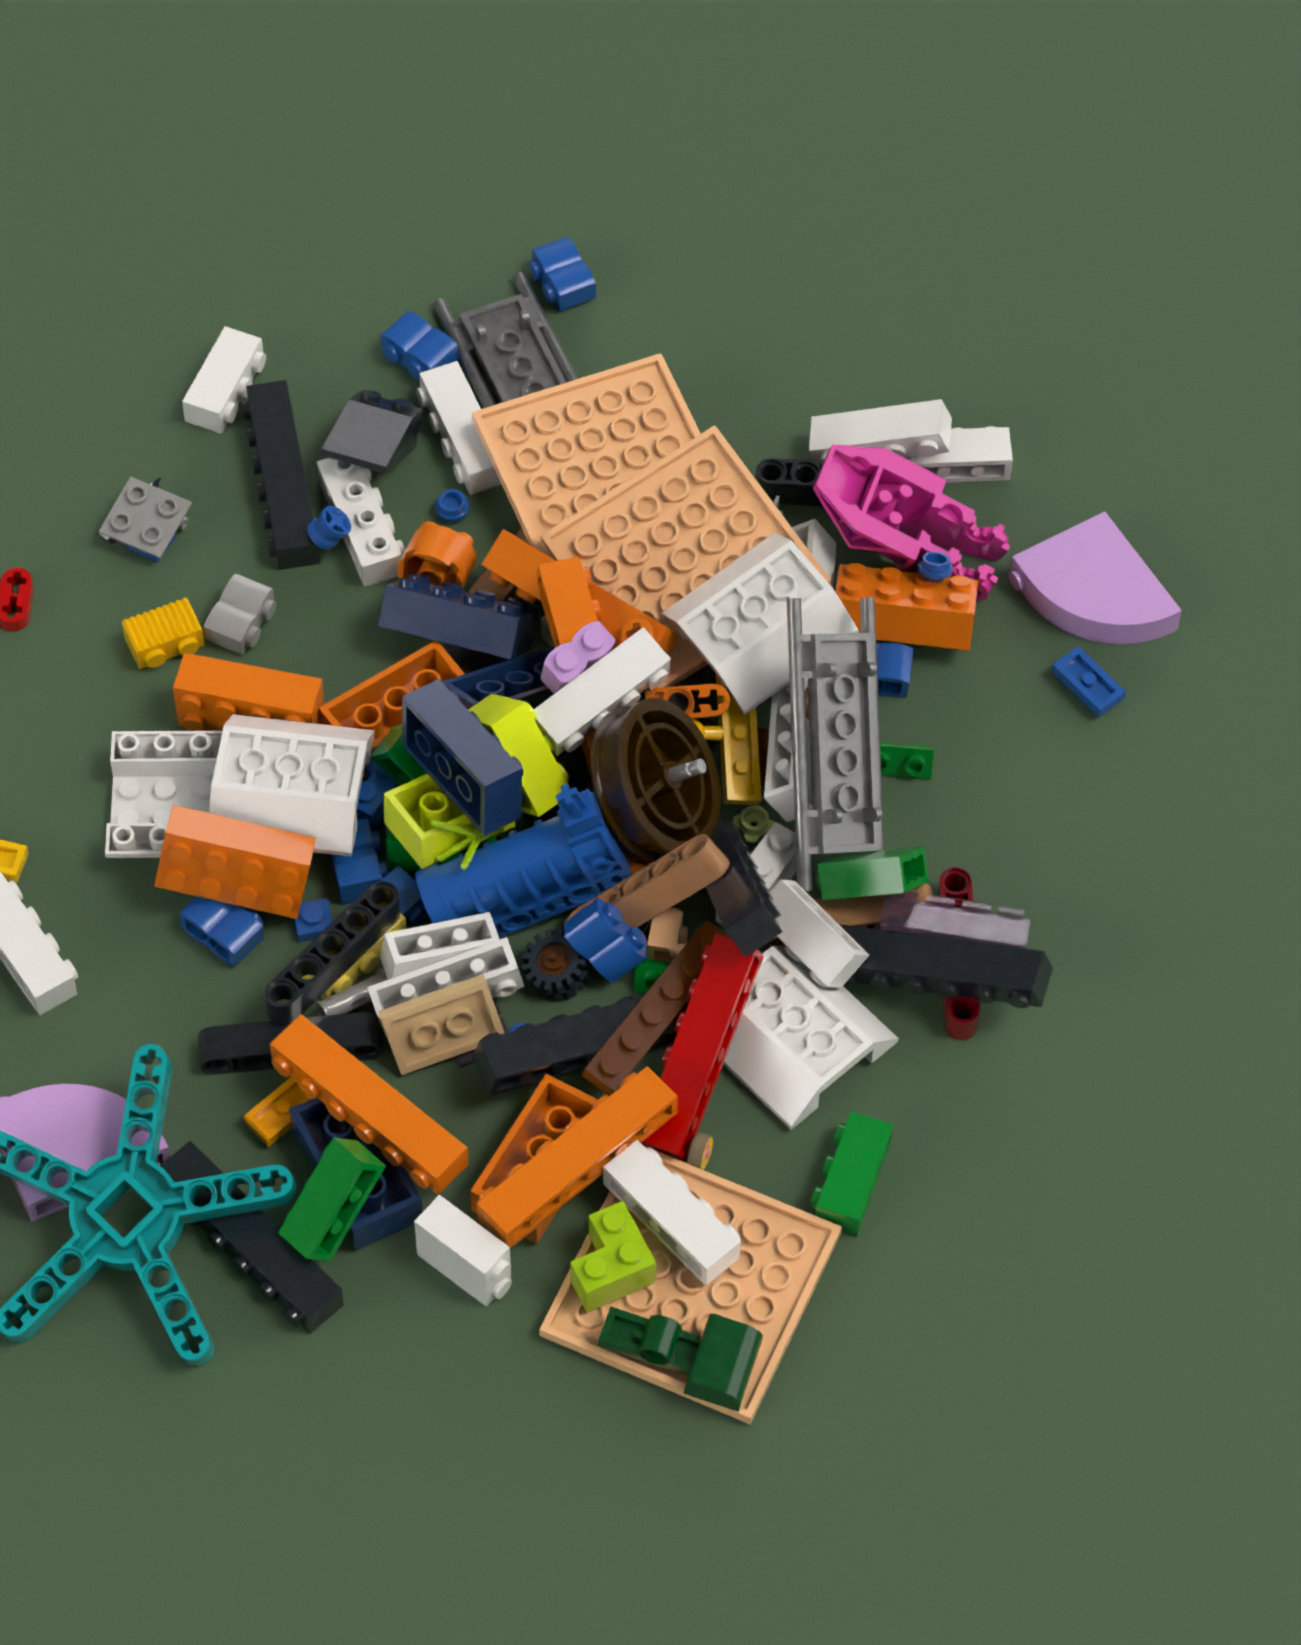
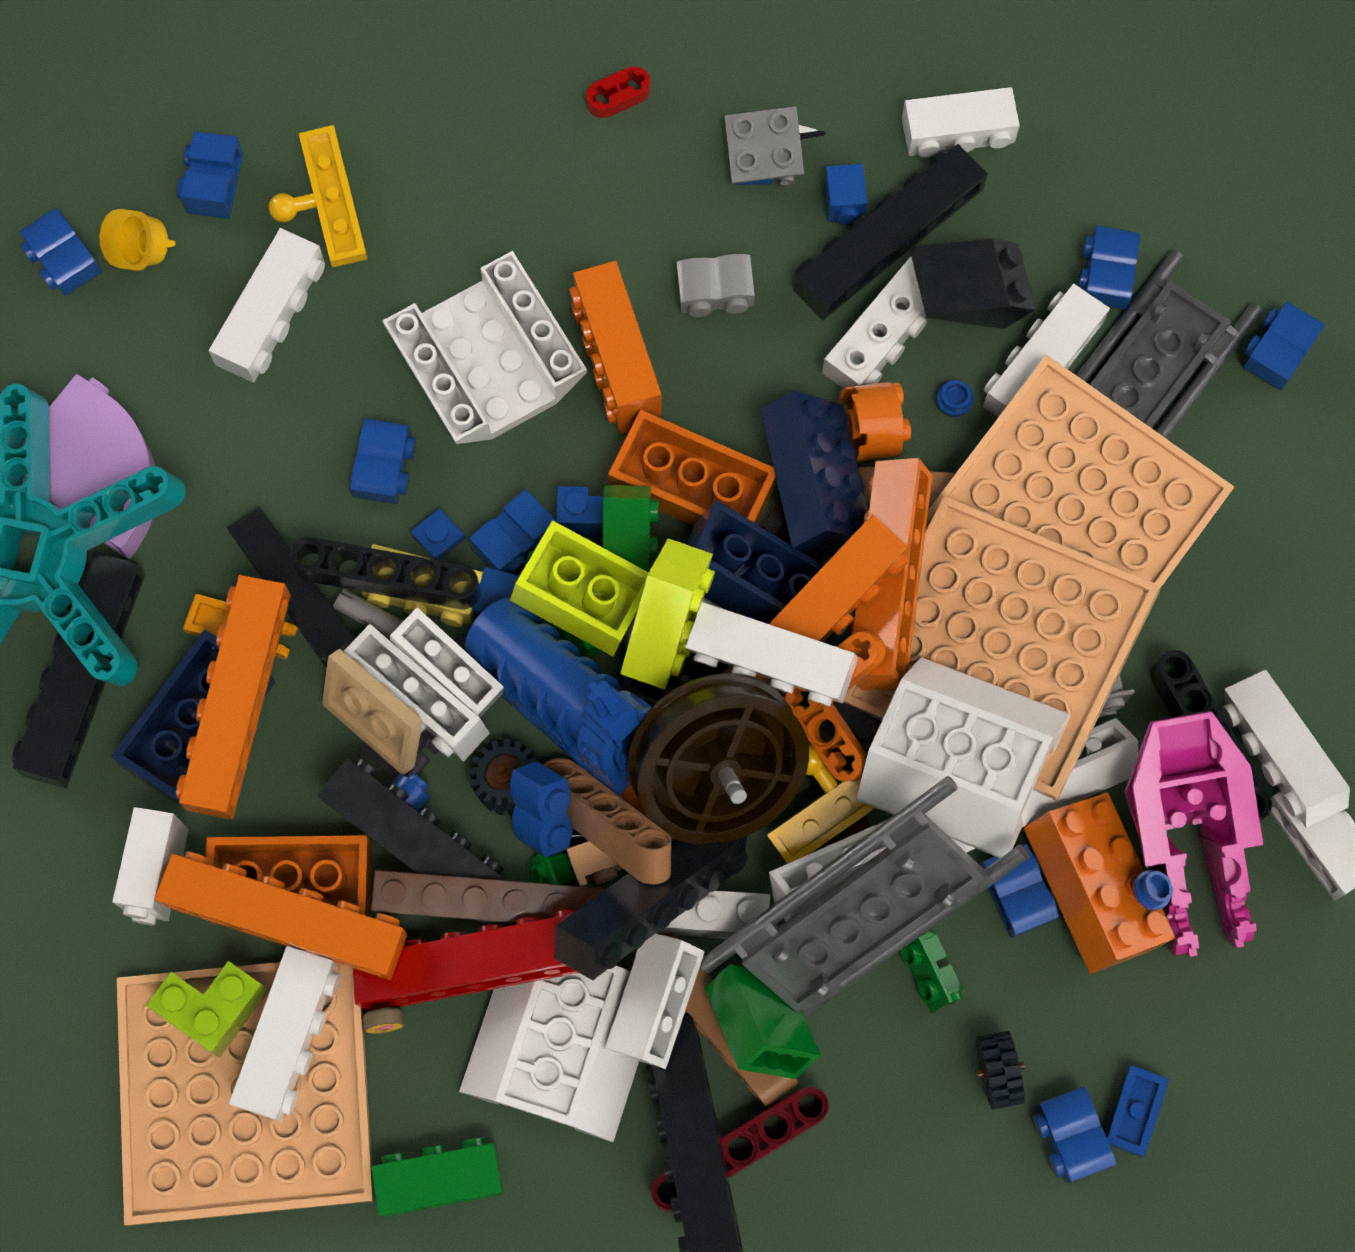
camera: 60 degrees right, 15 degrees up
yellow brick [122,598,205,669] -> none
orange brick [154,805,316,919] -> none
white slope [209,714,375,857] -> none
green brick [278,1137,386,1261] -> none
blue wheel [307,506,351,550] -> none
dark blue brick [402,679,524,836] -> none
lime plant [431,820,504,870] -> none
lavender brick [540,621,615,694] -> none
dark green plate [597,1306,763,1412] -> none
yellowish green plate [733,805,775,843] -> none
windscreen [879,891,1030,948] -> none
lavender brick [1009,511,1182,644] -> none
none -> blue brick [824,164,867,224]
none -> black wheel [975,1031,1025,1110]
none -> blue brick [1033,1086,1117,1184]

